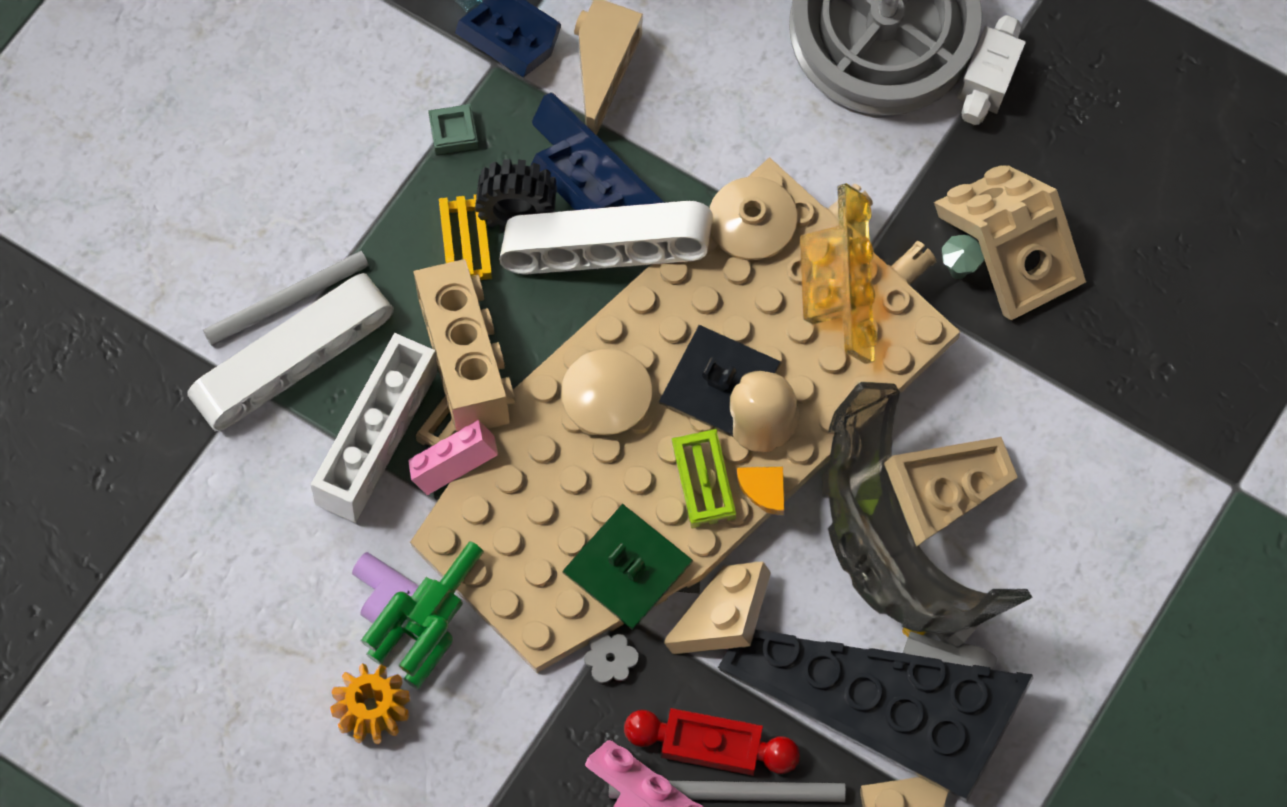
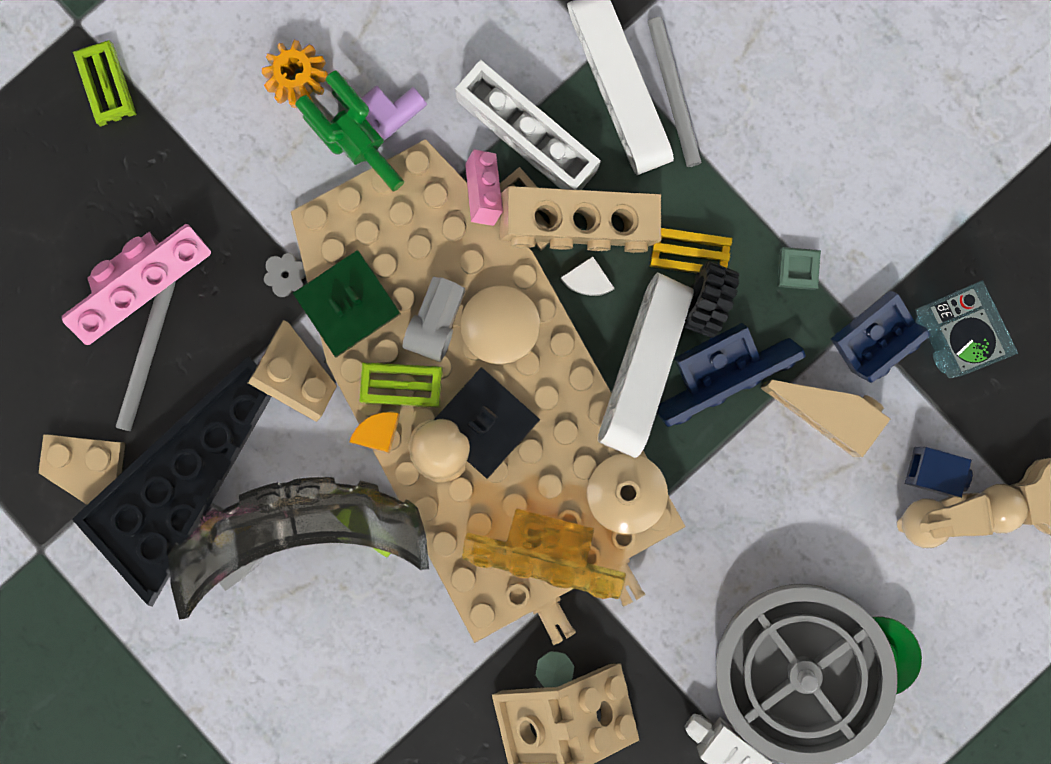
camera: 105 degrees right, 20 degrees up
red plate [624,708,800,776] -> none
tan wing [884,437,1018,547] -> none
none -> light grey piece [402,276,466,362]
none -> white tile [561,257,614,296]

